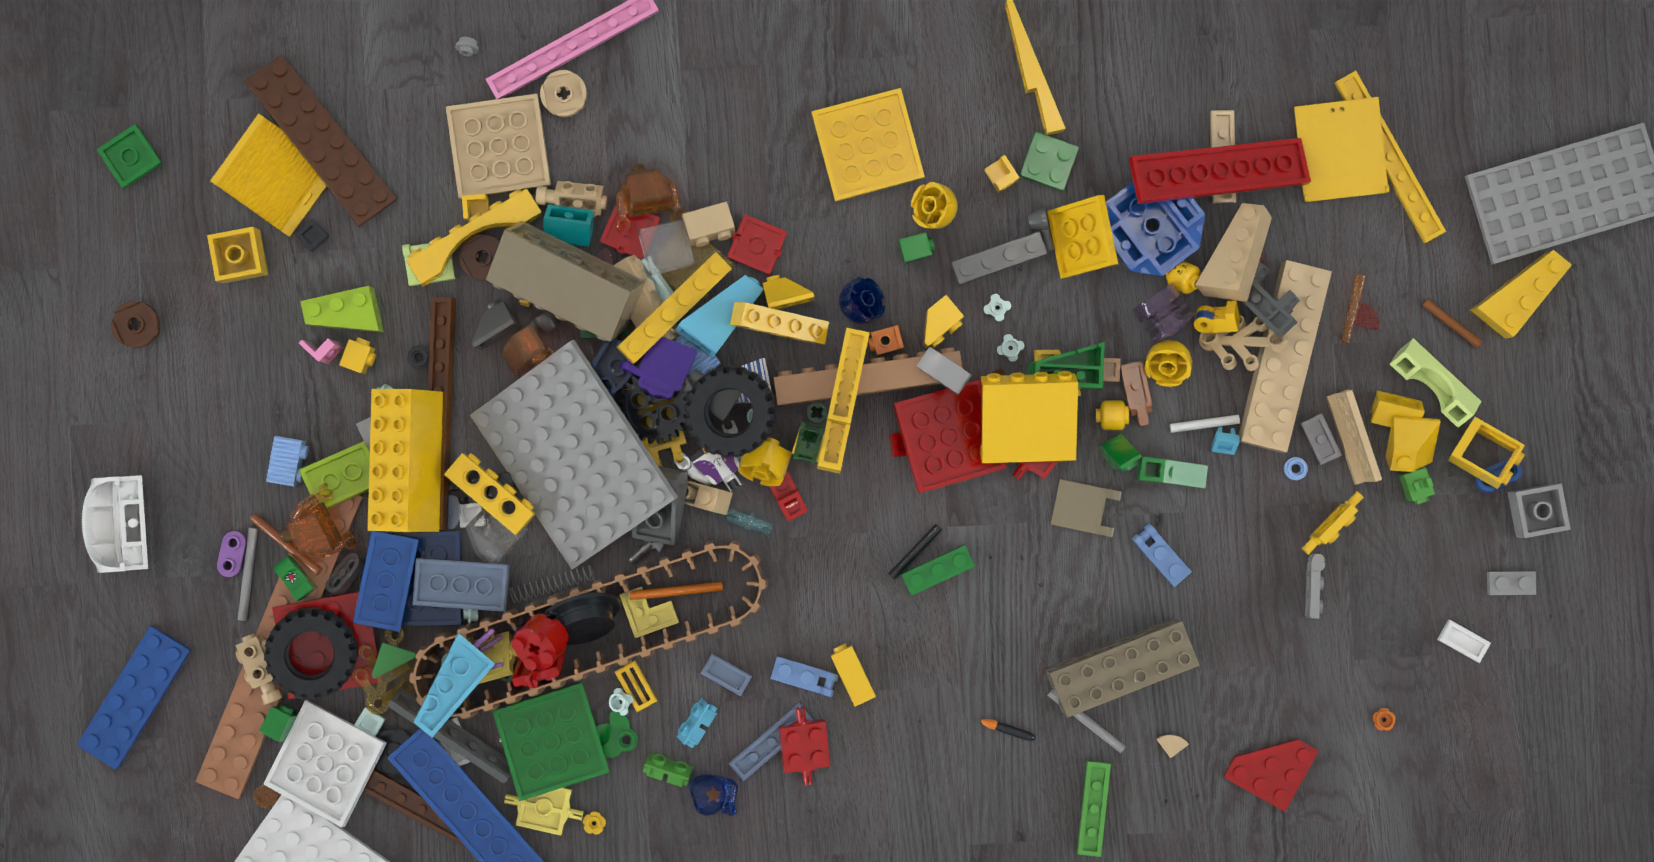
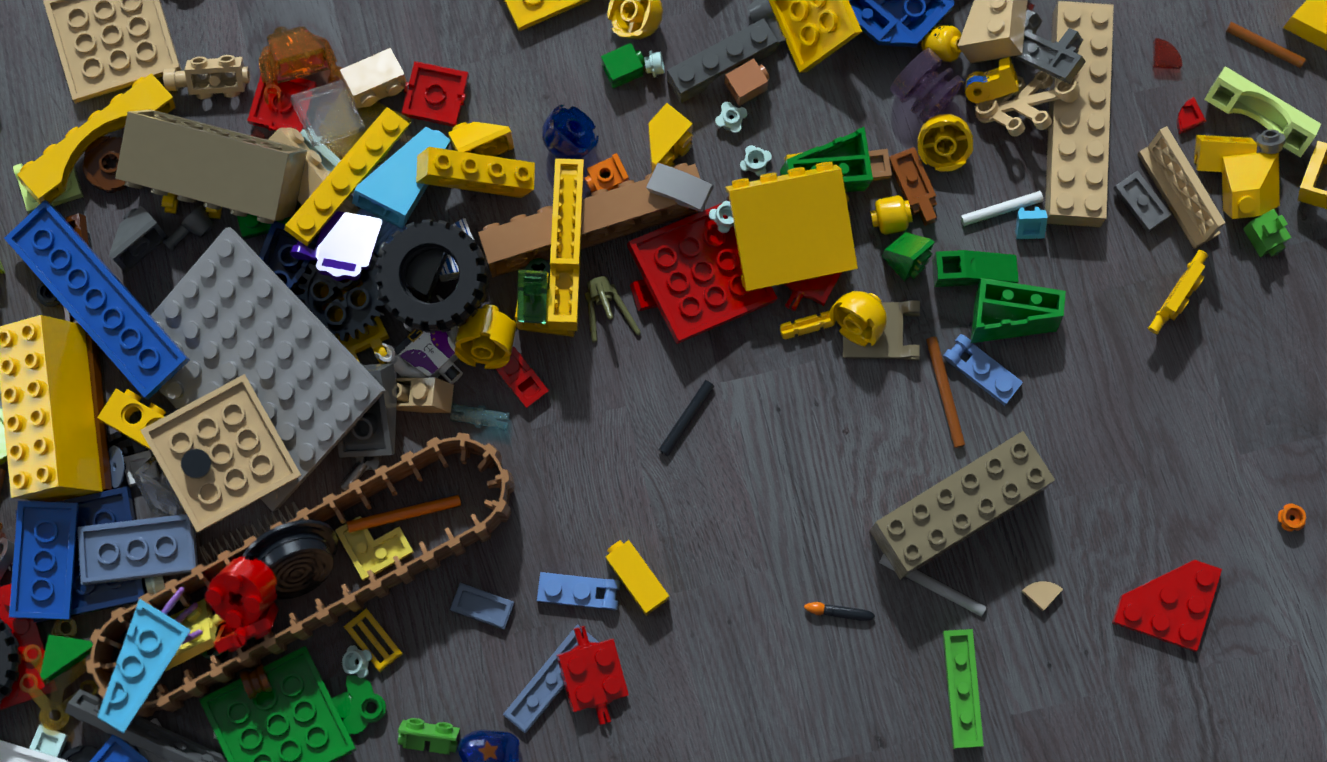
camera: 10 degrees left, 10 degrees down
yellow panel [462,194,490,222] -> none
clear orange wedge [501,325,554,376] -> none
teal brick [543,204,594,247] -> none
medium azure hinge [677,698,718,748] -> none
green arch [901,544,975,596] -> none
light blue plate [1284,457,1308,480] -> none
light grey hinge [1305,553,1325,619] -> none
clear orange bar [1340,274,1366,344] -> none
none -> blue plate [4,200,190,400]
none -> tan plate [140,374,301,533]
none -> black tile [181,449,211,479]
none -> reddish brown wheel [240,664,273,700]
none -> olive plant [585,276,641,343]
none -> light aqua plate [644,50,665,77]
none -> light aqua plate [709,201,734,233]
none -> nougat brick [725,59,770,106]
none -> yellow axle [780,311,835,339]
none -> yellow cylinder [829,291,887,346]
none -> dark orange bar [926,336,965,448]
none -> green wedge [971,278,1066,343]
none -> red tile [1177,97,1206,134]
none -> flat silver plate [1256,129,1286,154]

